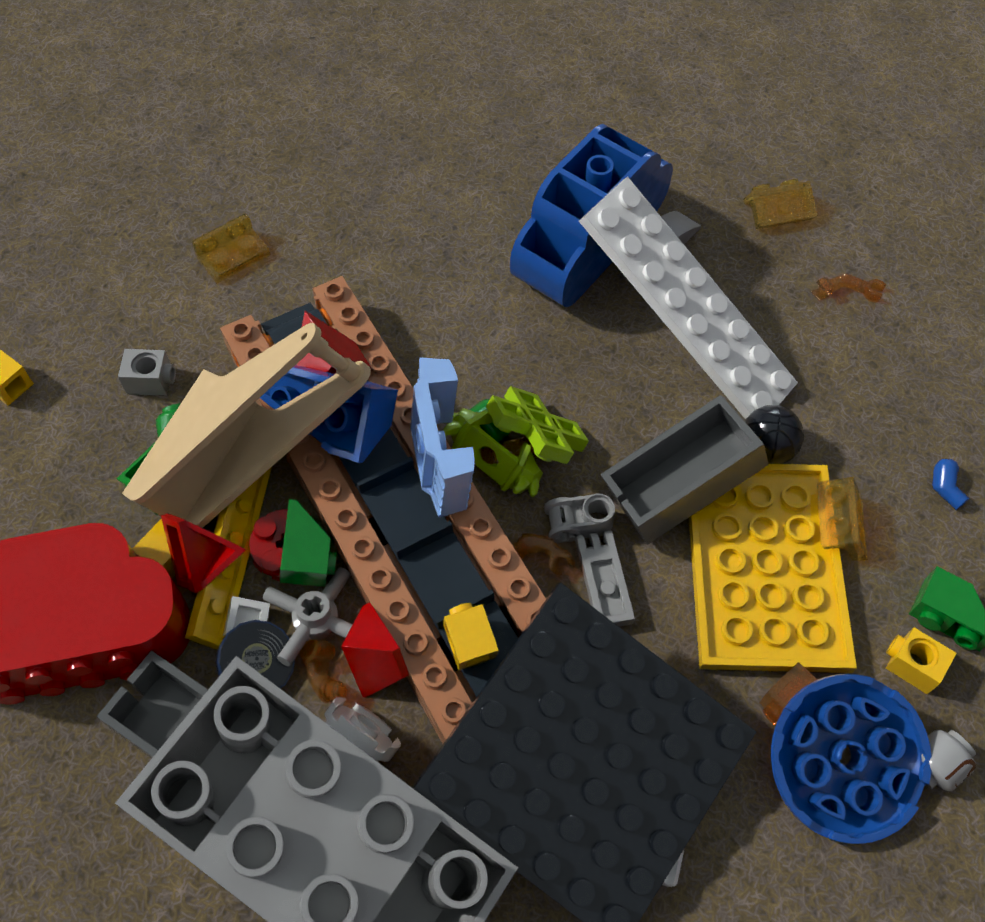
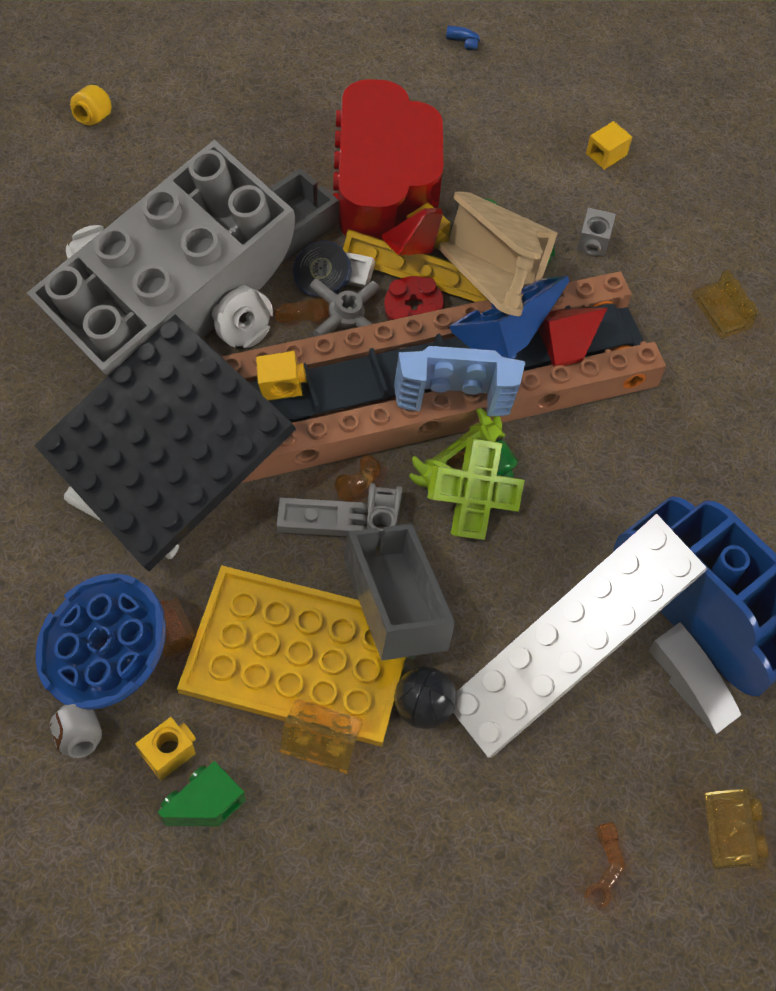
camera: 100 degrees right, 0 degrees up
green slope [280,499,337,587] -> none
red slope [341,602,410,698] -> none
blue arm [932,459,970,510] -> none

